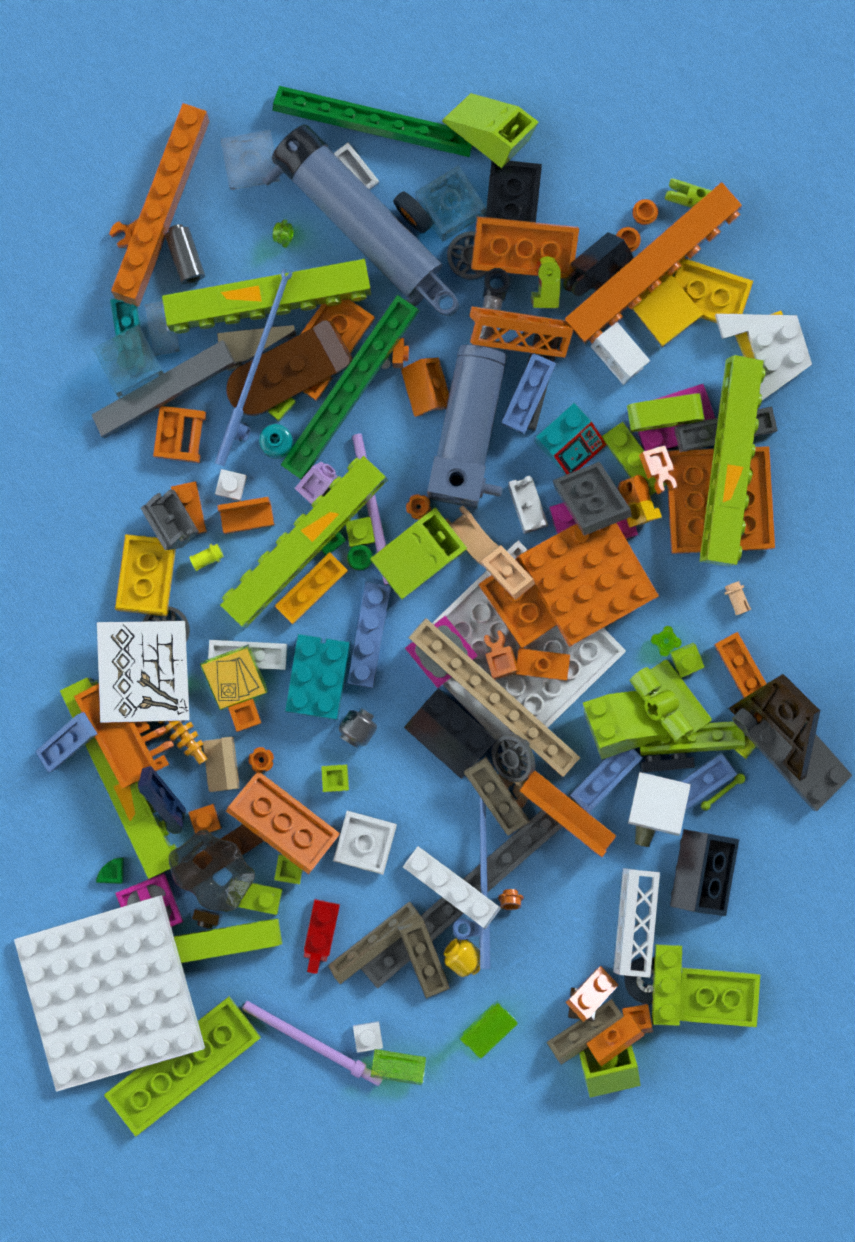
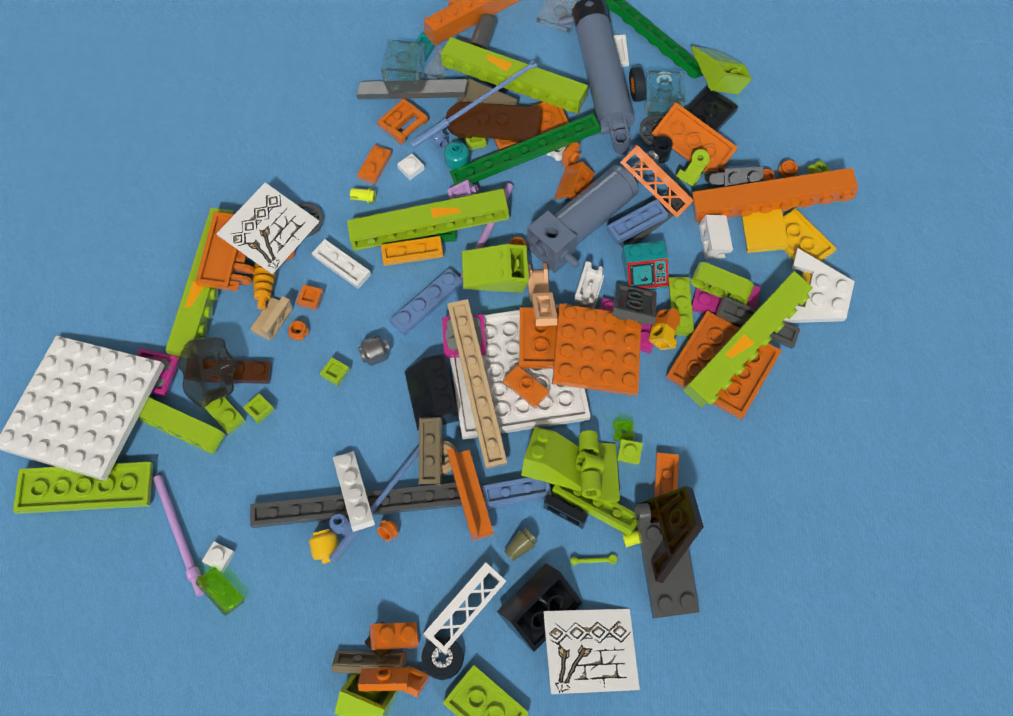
camera: 35 degrees right, 20 degrees down
medium blue plate [35,712,97,773] -> none
green tile [96,857,124,884] -> none
yellow tile [115,534,176,616] -> none
dark blue plate [138,766,186,834] -> none
dark grey hinge [141,490,199,550] -> none
orange plate [188,804,222,837] -> none
dark brown plate [192,907,222,929] -> none
yellow tile [200,644,268,710] -> none
orange panel [217,497,275,534] -> none
orange plate [226,771,340,875] -> none
clear neon green plate [272,219,294,248] -> none
teal piece [285,634,350,720] -> none
red hinge [304,899,340,974] -> none
dark tan tile [328,902,421,984] -> none
white plate [333,811,397,875] -> none
lime plate [346,517,375,548] -> none
green tile [347,545,373,571] -> none
dark tan tile [398,917,450,999] -> none
clear neon green panel [459,1000,518,1058] -> none
orange plate [484,630,519,680] -> none
dark grey wheel [491,734,536,782] -> none
white tile [628,772,691,836] -> none
plate [639,446,677,494] -> none
lime plate [652,944,682,1026] -> none
medium blue plate [680,753,737,810] -> none
light nougat pin [724,581,751,615] -> none
none -> white sticker [543,609,640,694]

